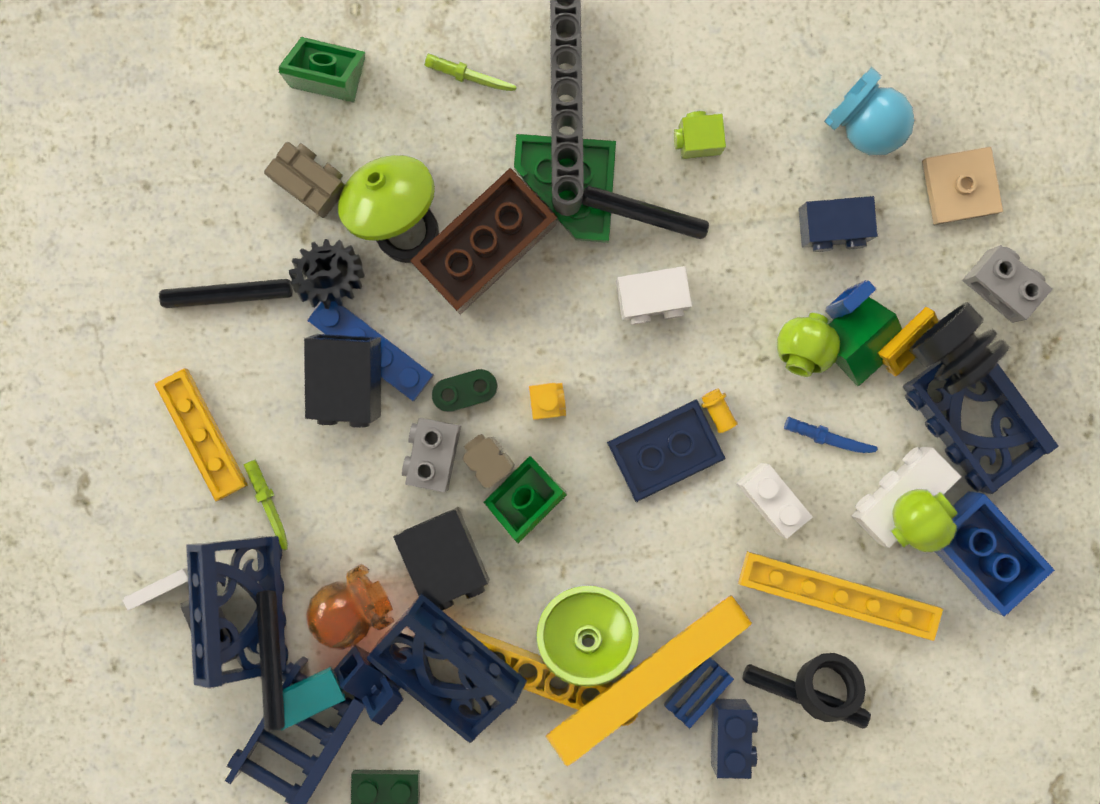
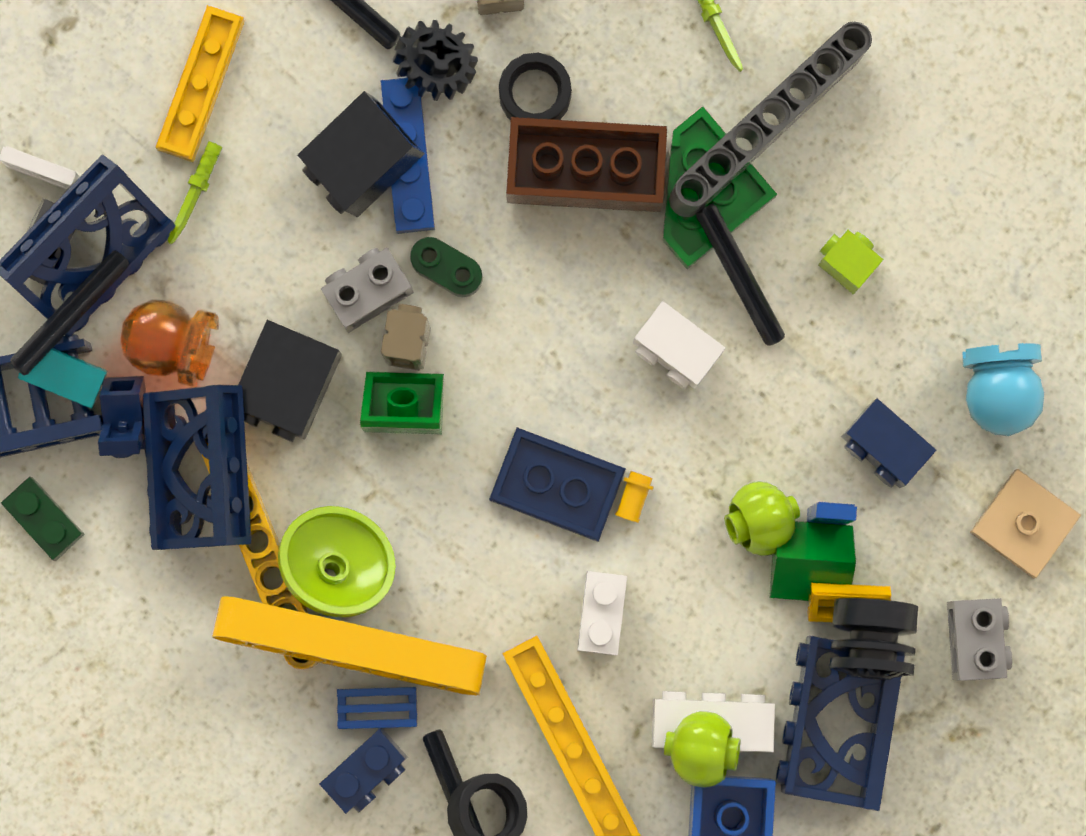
camera: 45 degrees right, 5 degrees down
lime dish [338,155,435,240] -> none
yellow brick [529,383,566,420] -> none
blue piece [784,417,878,453] -> none

